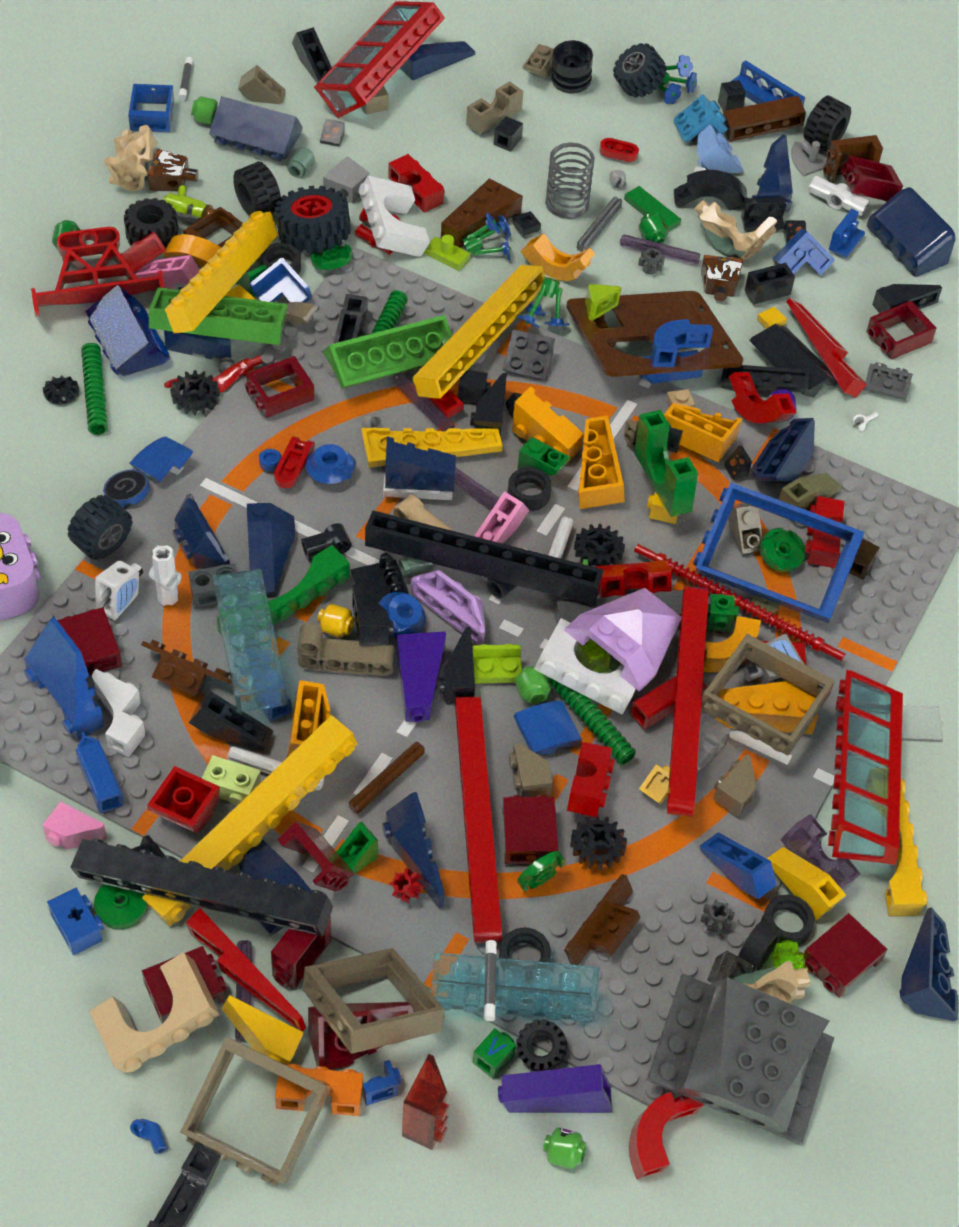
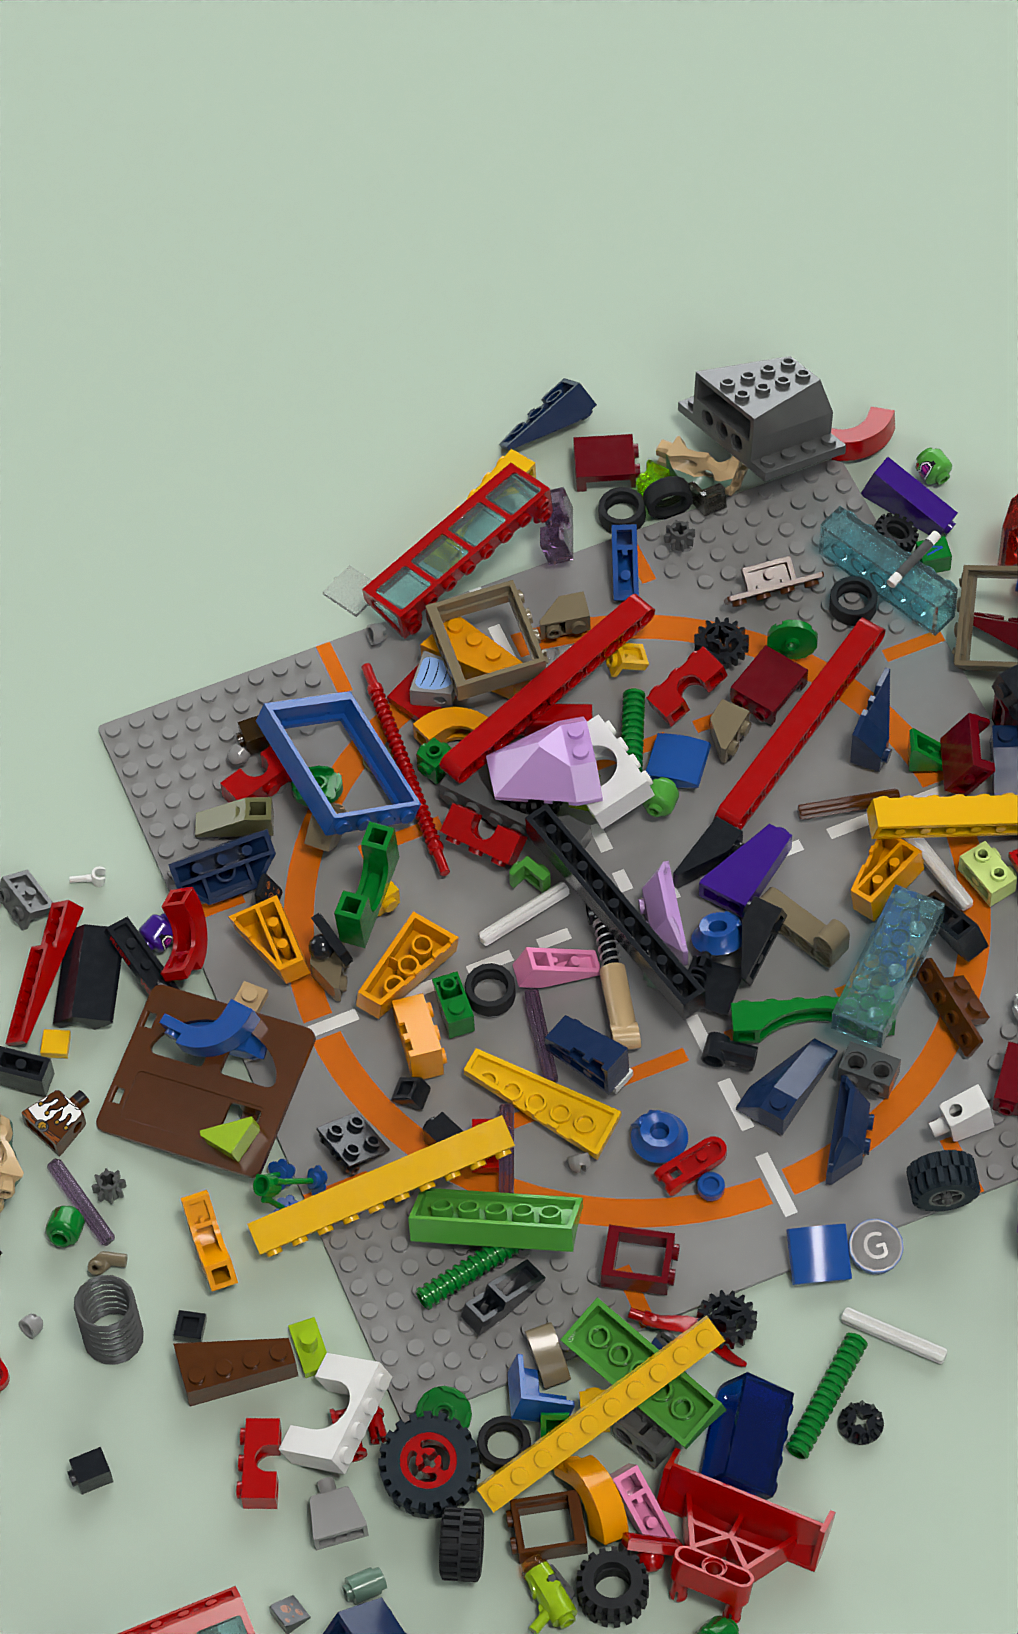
camera: 135 degrees left, 5 degrees up
white piece [149,545,182,606] -> none
yellow head [317,604,355,639] -> none
red gear [389,868,424,903] -> none
plant [463,212,511,261] -> none
dark tan arch [466,81,524,135] -> none
black slope [470,373,507,437] -> none
lime bracket [472,644,522,684] -> none
black gear [574,524,625,566] -> none
dark grey axle [576,197,622,251] -> none
green tile [624,186,681,231] -> none
yellow slope [766,847,846,921] -> none
none -> dark tan arm [87,1251,128,1276]
none -> white axle [841,1307,947,1364]

